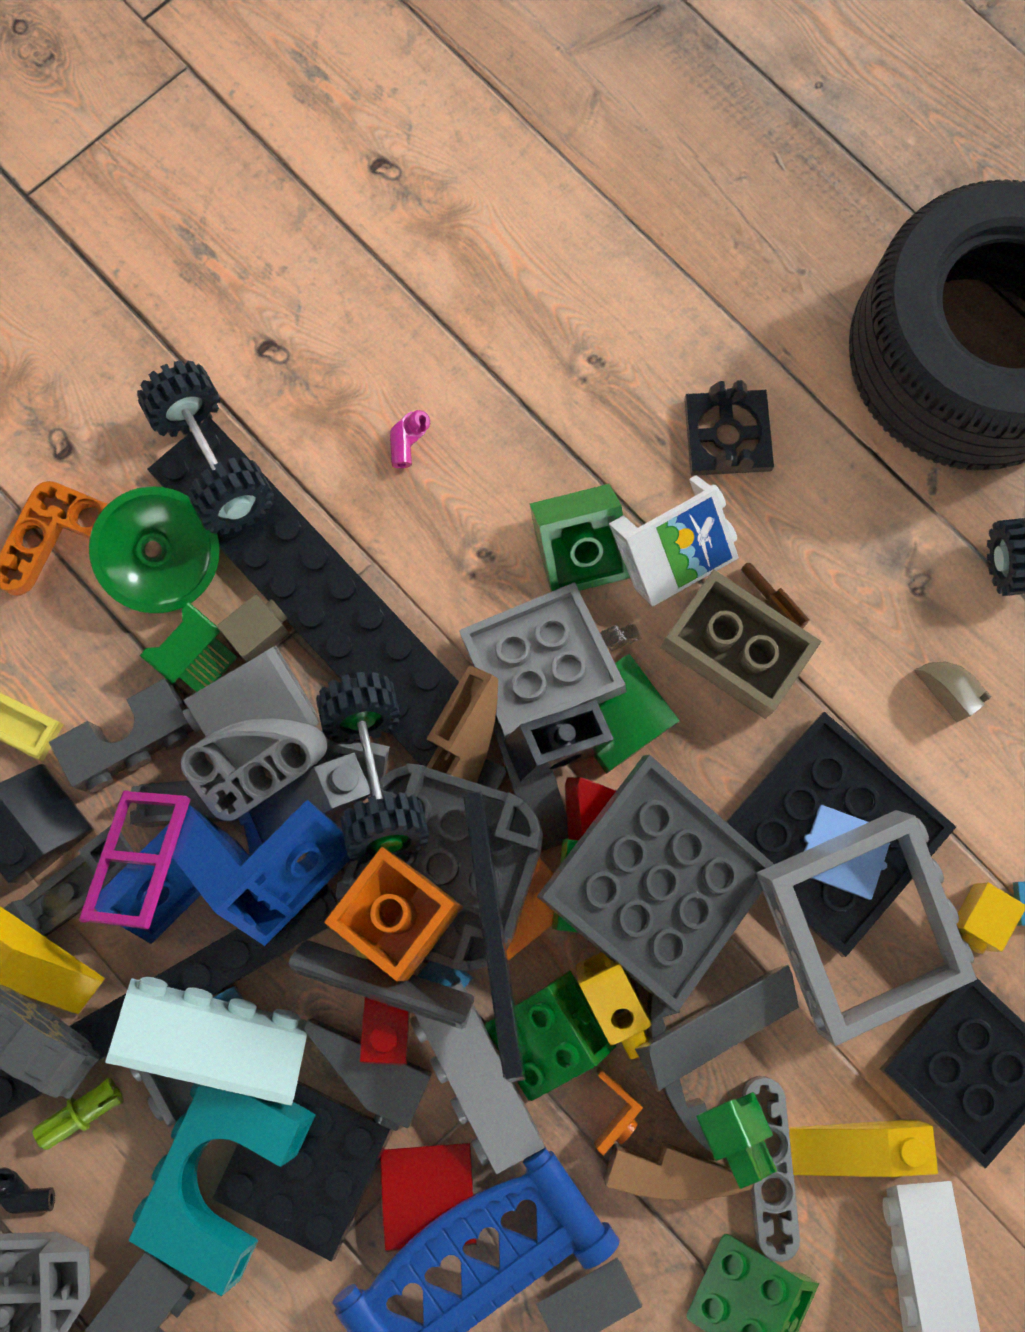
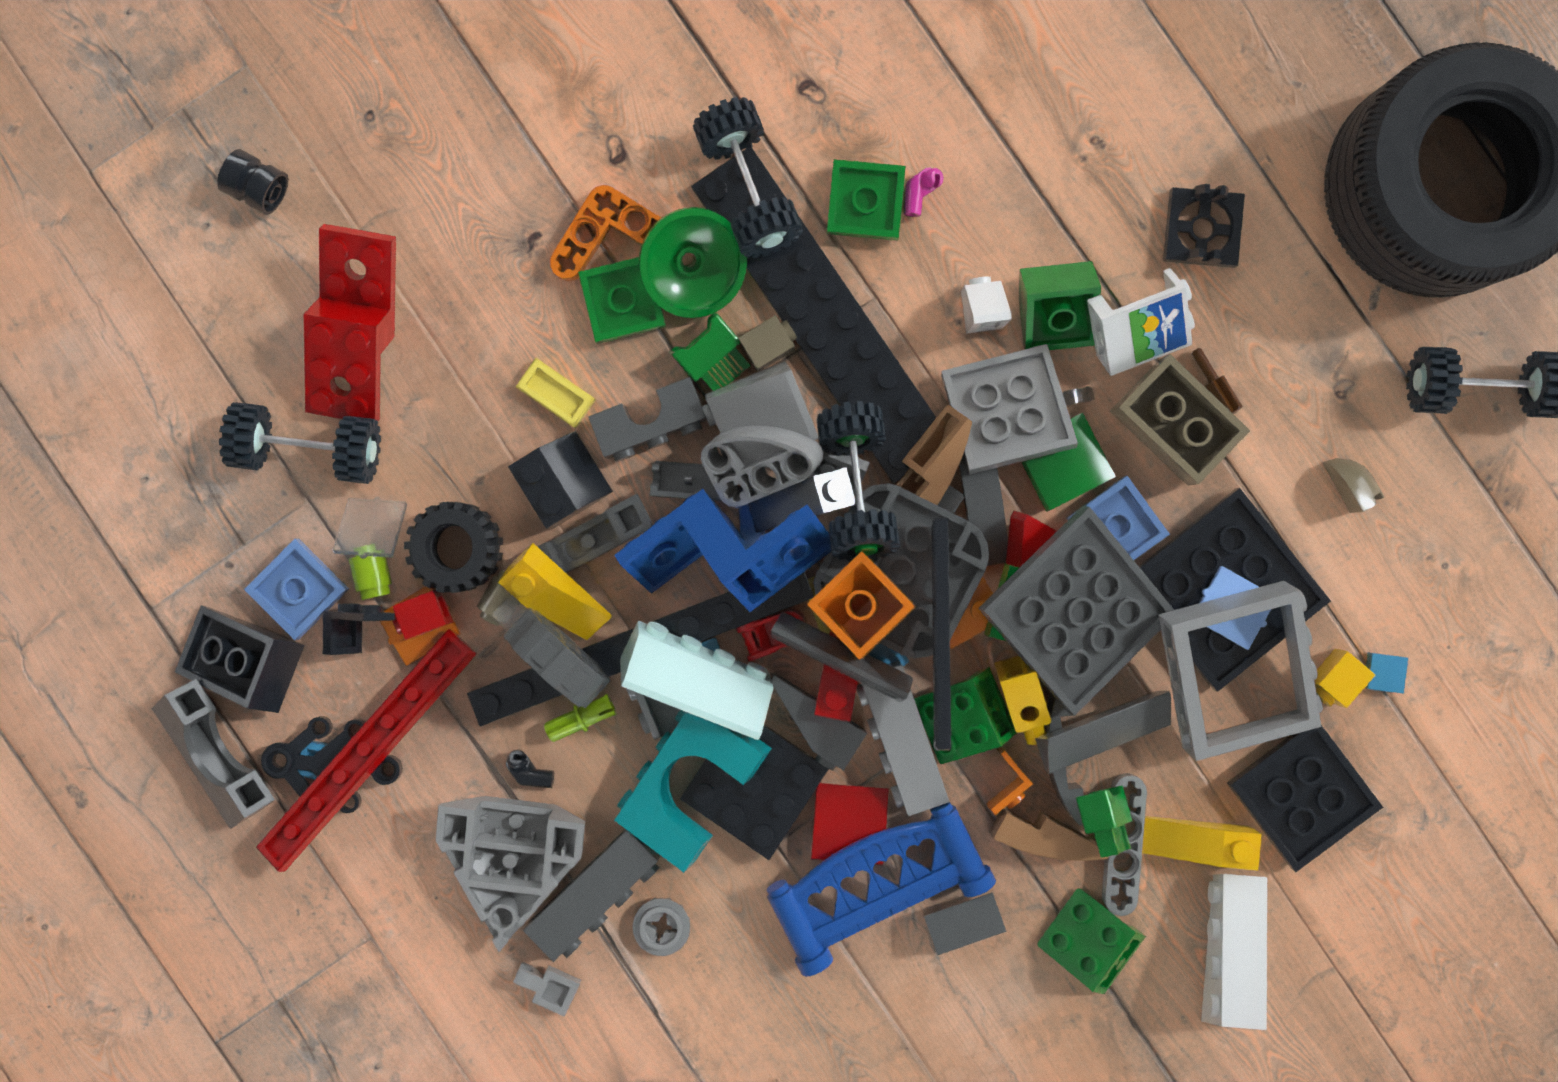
camera: 10 degrees right, 10 degrees up
dark pink window [79,790,191,929] -> none
black brick [504,700,614,782] -> none
none -> green plate [578,257,667,344]
none -> red piece [735,609,807,662]
none -> green plate [827,159,906,241]
none -> white slope [961,276,1012,334]
none -> medium blue plate [1066,476,1170,560]

